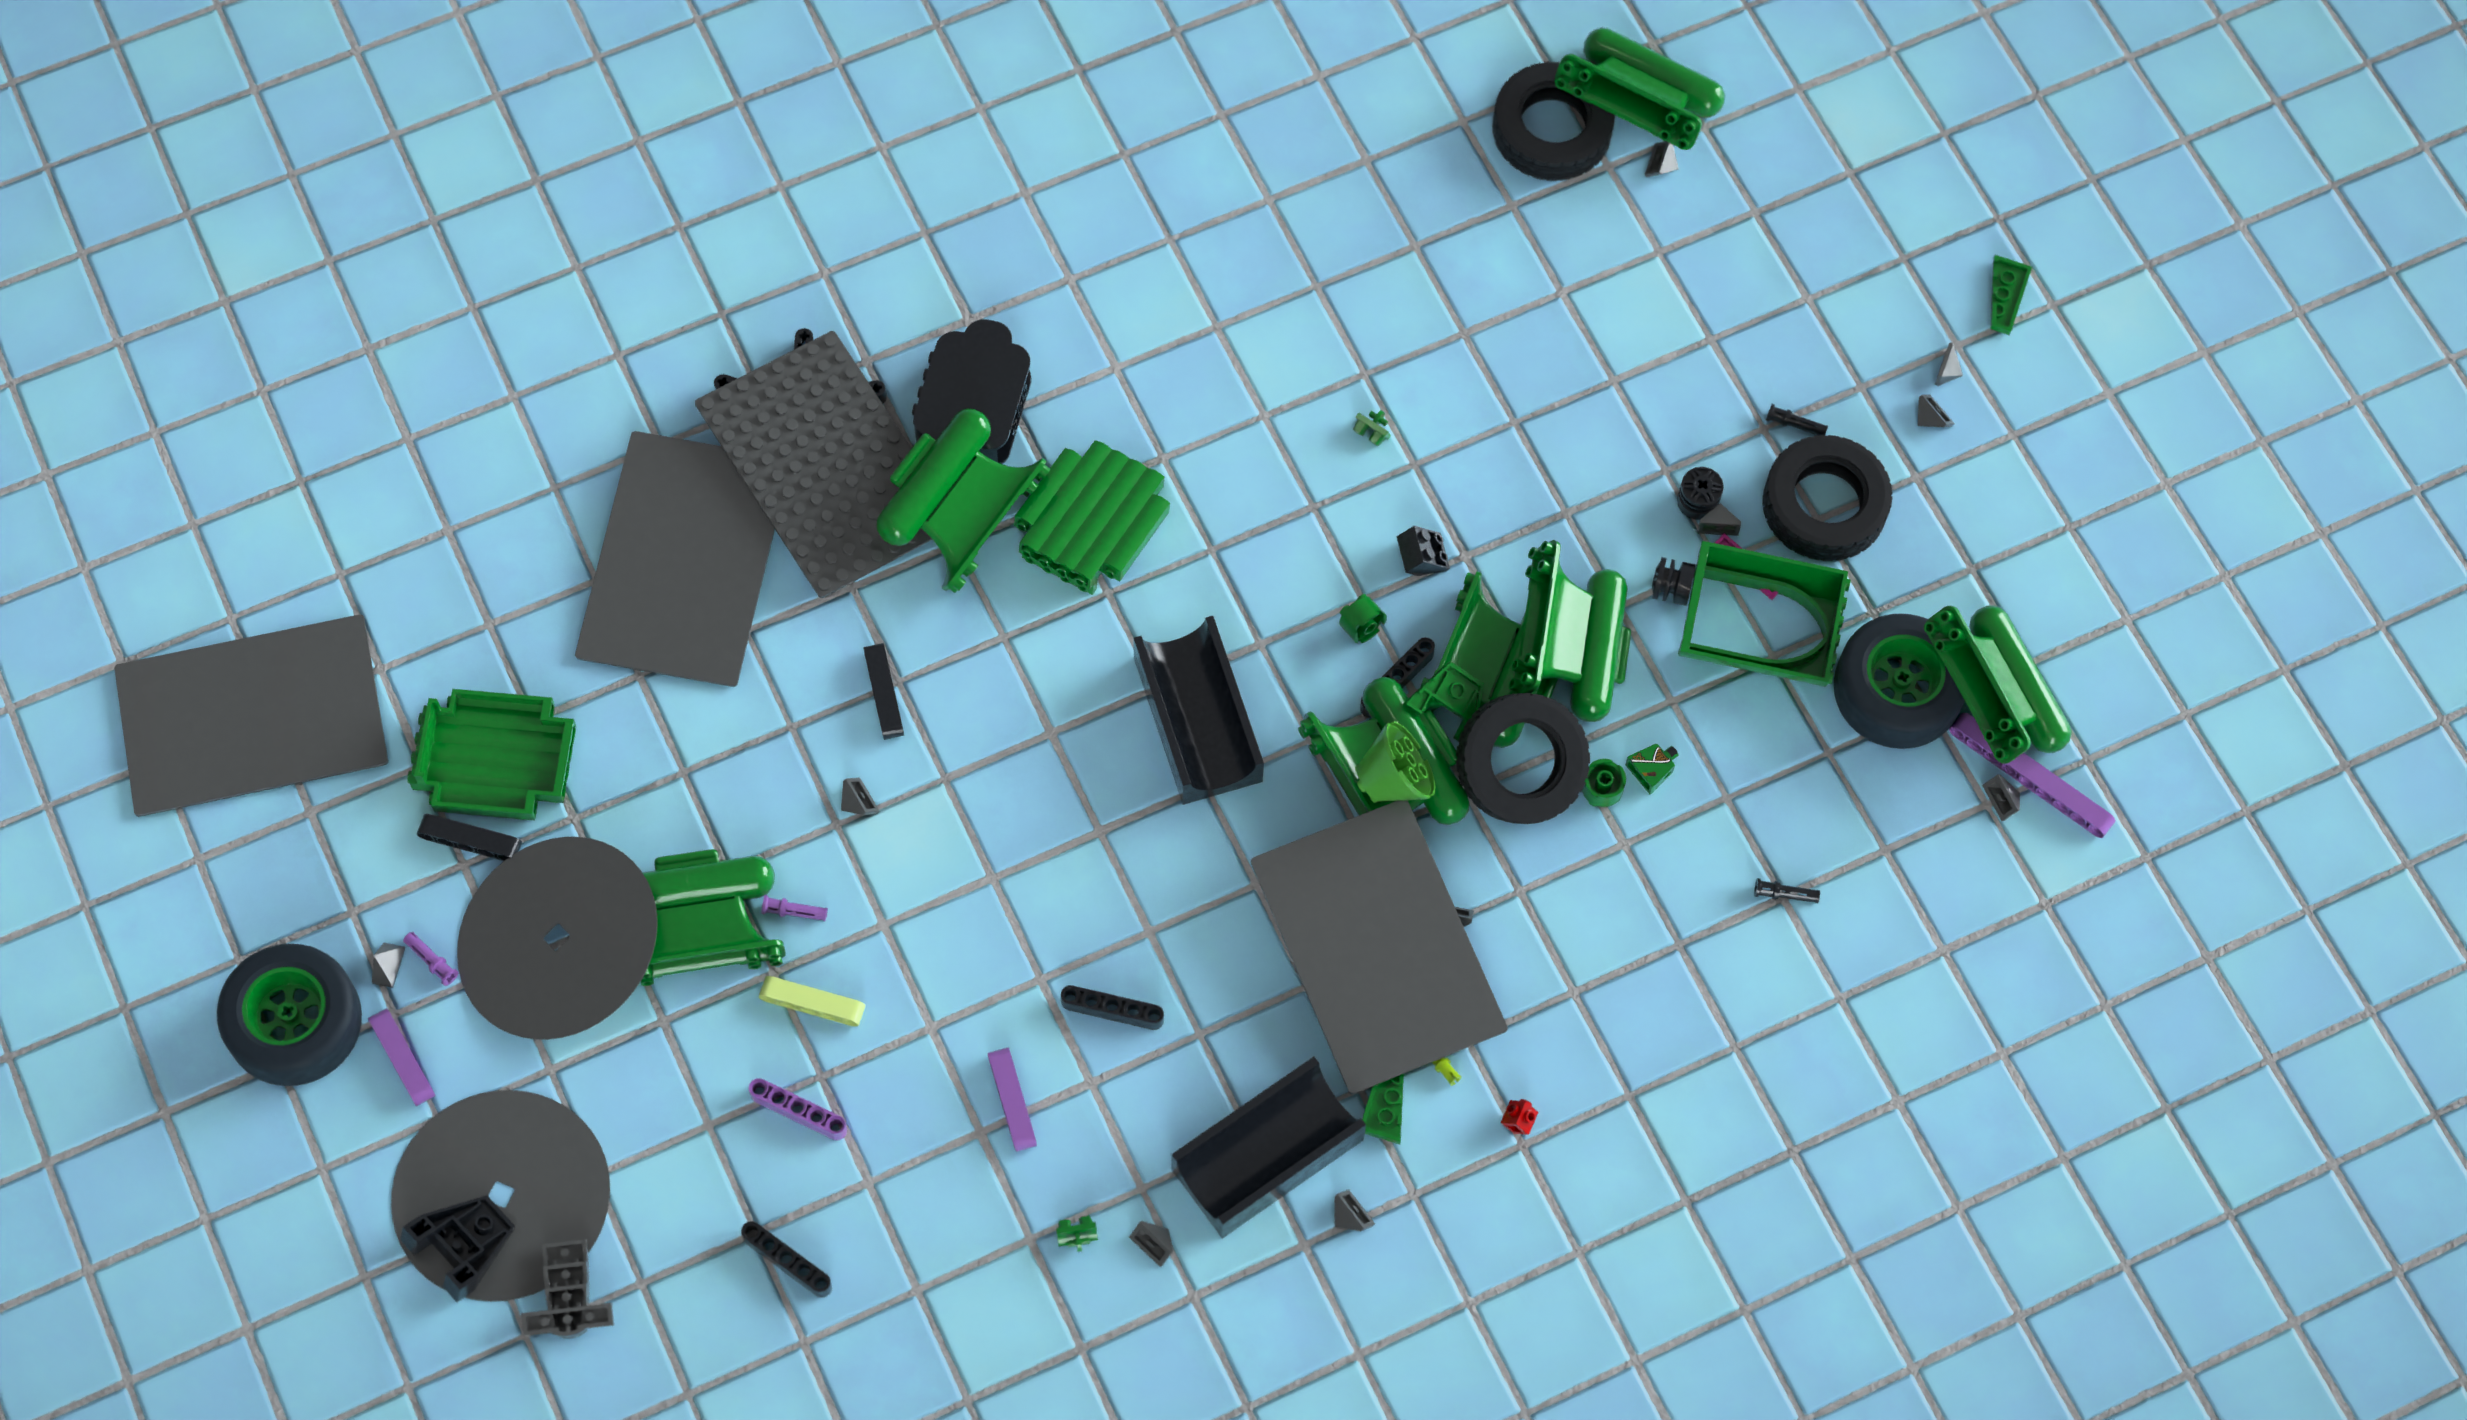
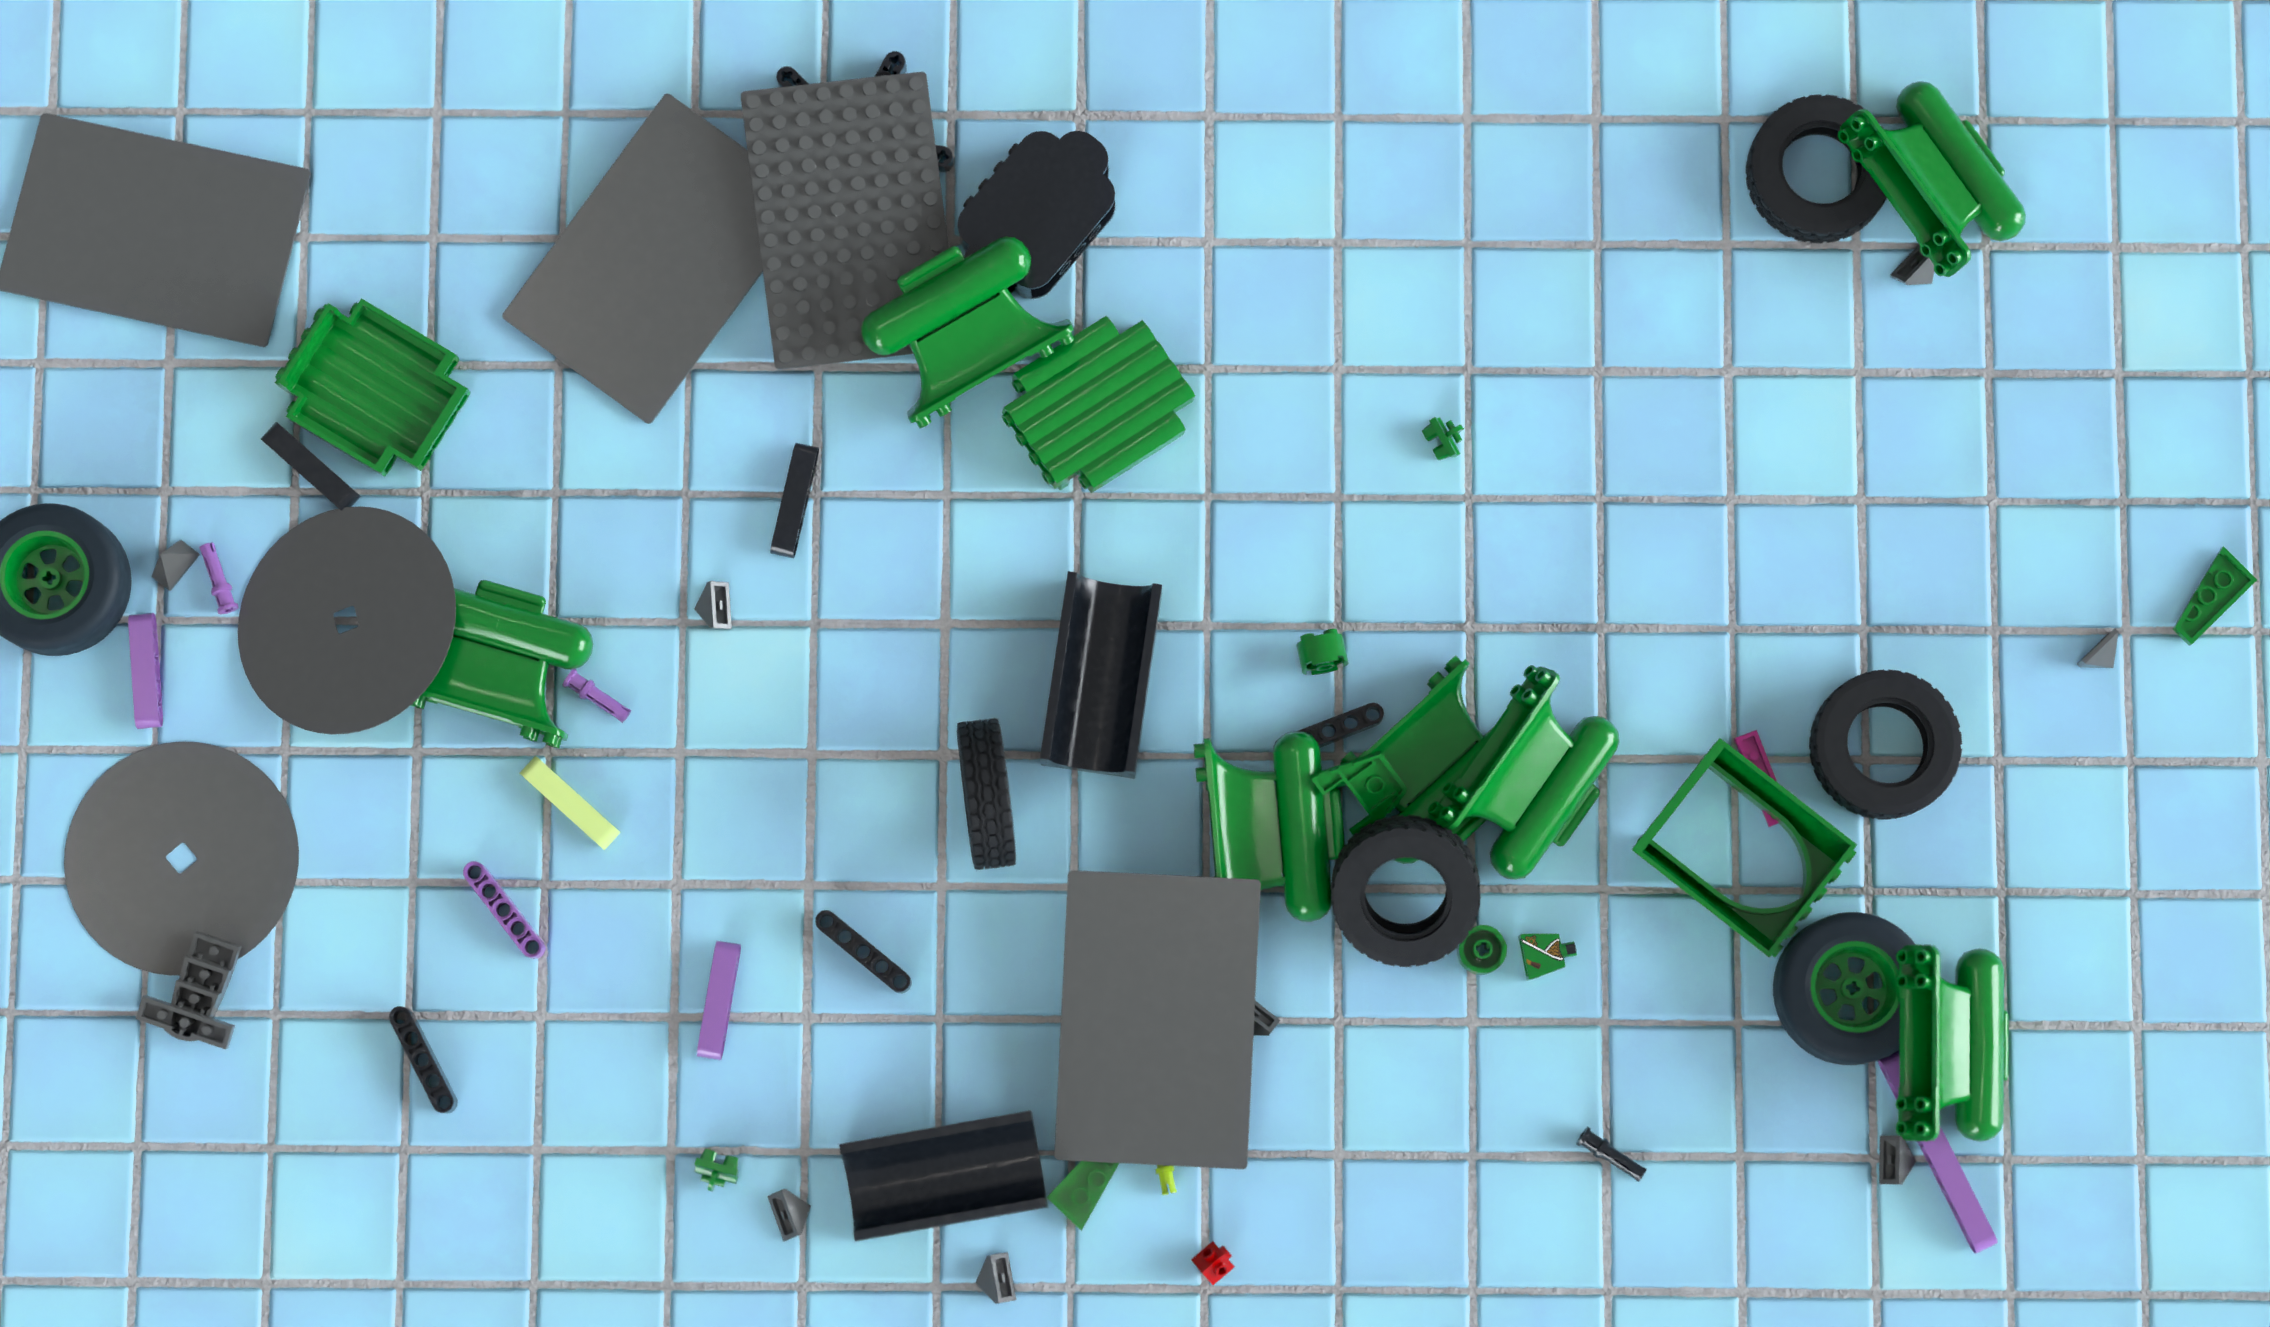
camera: 30 degrees right, 15 degrees up
black wedge [400,1195,515,1302] -> none
bright green cone [1355,721,1435,803] -> none
black slope [1396,526,1450,576] -> none
black wheel [1652,557,1696,606] -> none
black wheel [1677,467,1724,520] -> none
dark grey slope [1698,503,1741,536] -> none
black pin [1766,404,1828,435] -> none
dark grey slope [1918,394,1955,427] -> none
none -> black tyre [957,718,1016,870]

